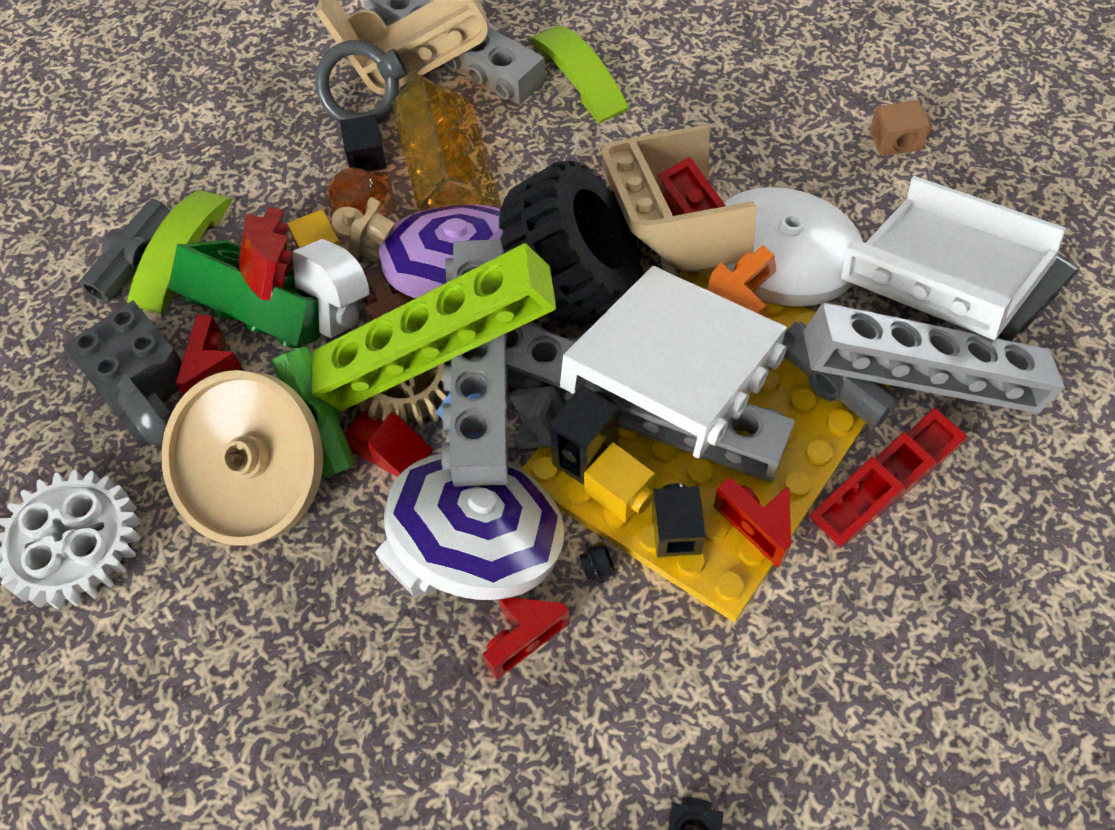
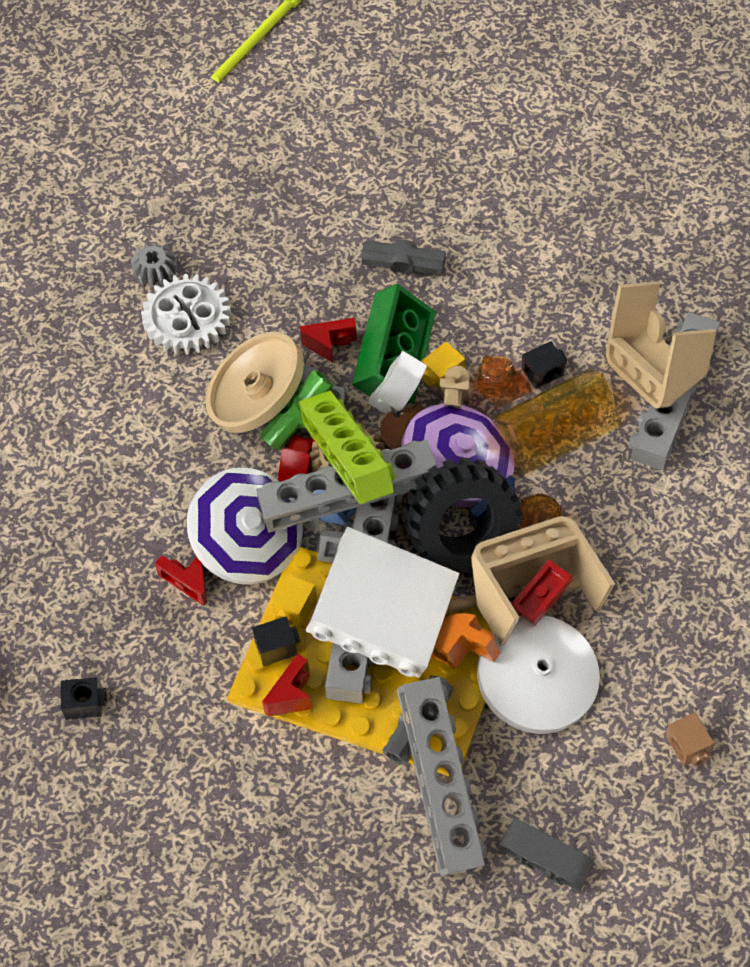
camera: 75 degrees right, 0 degrees up
dark grey brick [62,300,182,448] -> none
lime slope [127,190,232,314] -> none
red slope [239,207,293,301] -> none
dark grey piece [315,40,407,123] -> none
lime slope [530,25,629,124] -> none
black brick [549,385,619,485] -> none
black plate [579,541,616,583] -> none
red slope [808,407,968,549] -> none
white panel [841,176,1066,341] -> none

